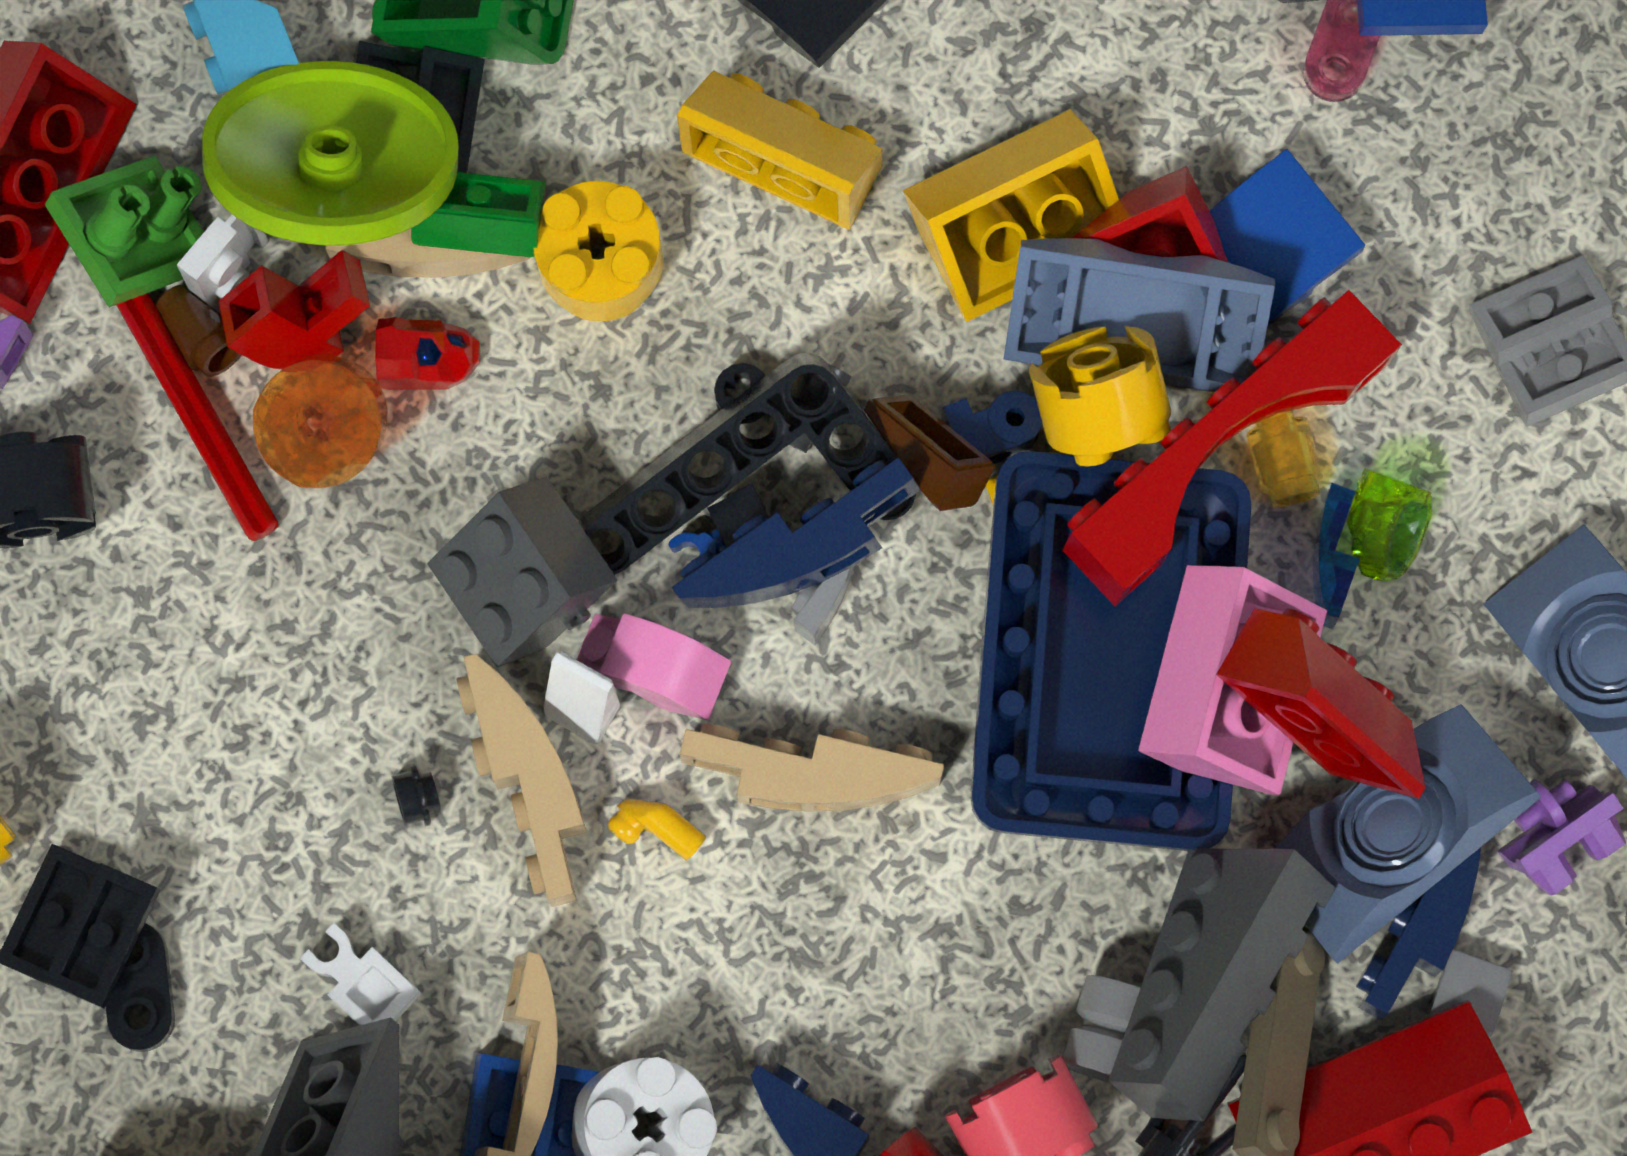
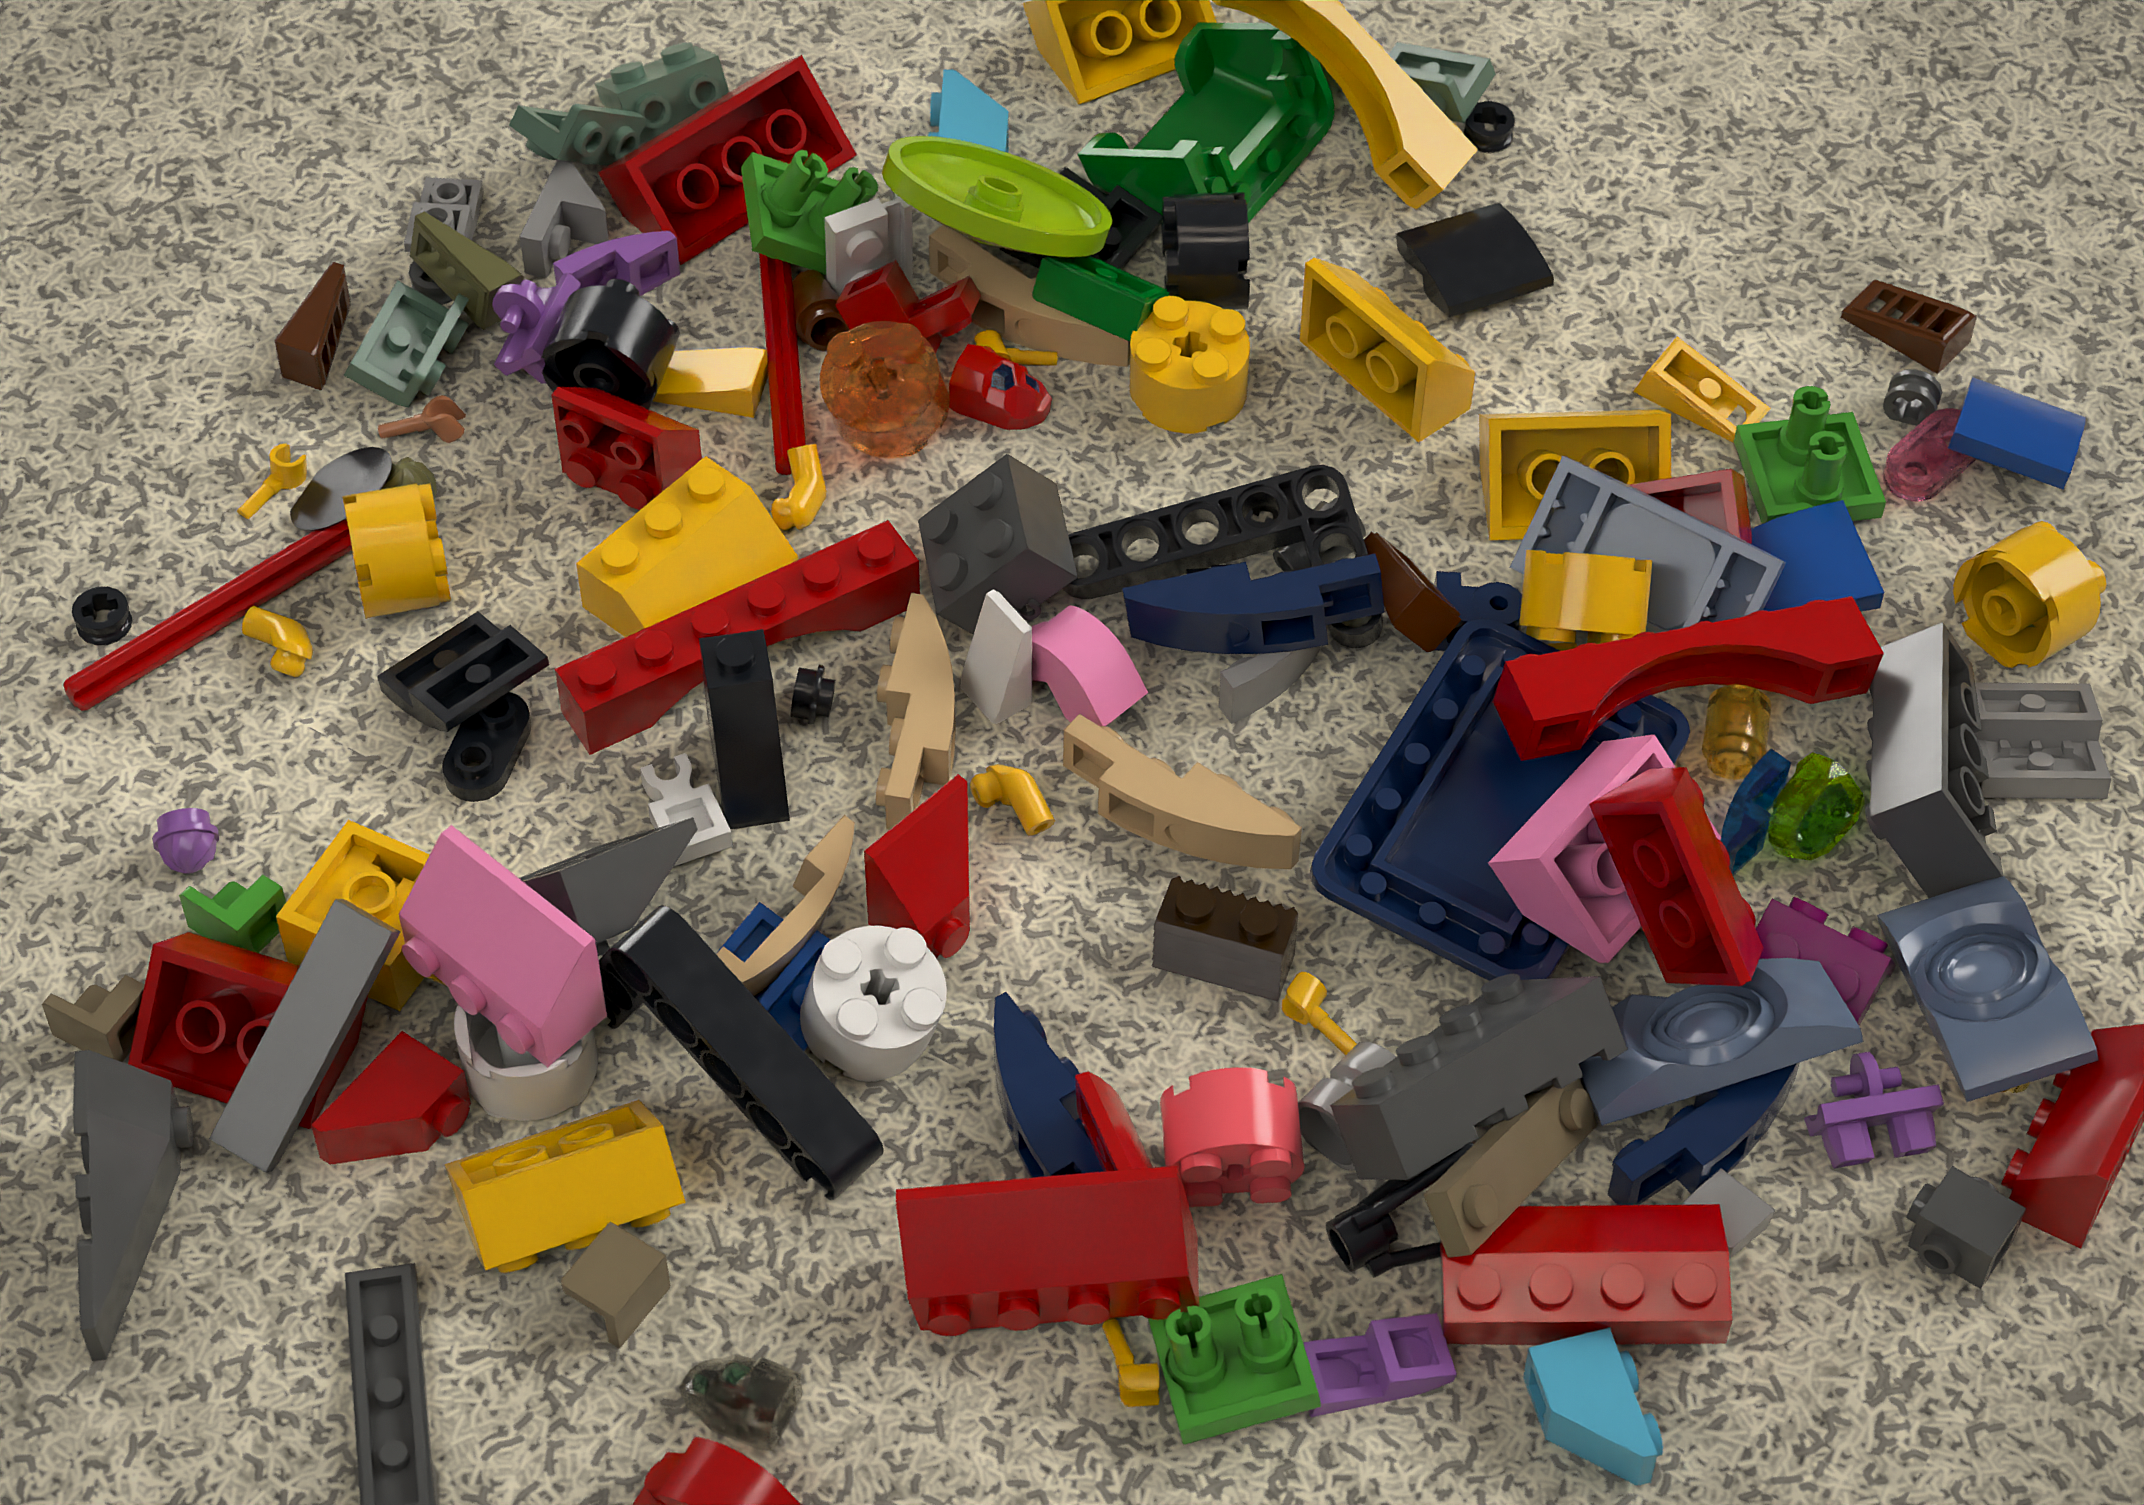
camera: 20 degrees right, 25 degrees down
none -> red slope [551,387,702,510]
none -> red arch [555,520,920,755]
none -> yellow slope [576,456,799,637]
none -> yellow slope [653,347,768,418]
none -> black slope [699,629,790,830]
none -> yellow arm [771,444,827,531]
none -> red slope [864,774,970,958]
none -> yellow hand [974,330,1058,366]
none -> dark brown brick [1152,876,1298,1002]
none -> black brick [1161,192,1250,310]
none -> yellow hand [1282,972,1357,1055]
none -> yellow slope [1633,336,1771,443]
none -> bright green plate [1734,386,1886,524]
none -> magenta bracket [1756,897,1896,1025]
none -> dark grey wedge [1865,622,2003,898]
none -> yellow brick [1953,521,2107,668]

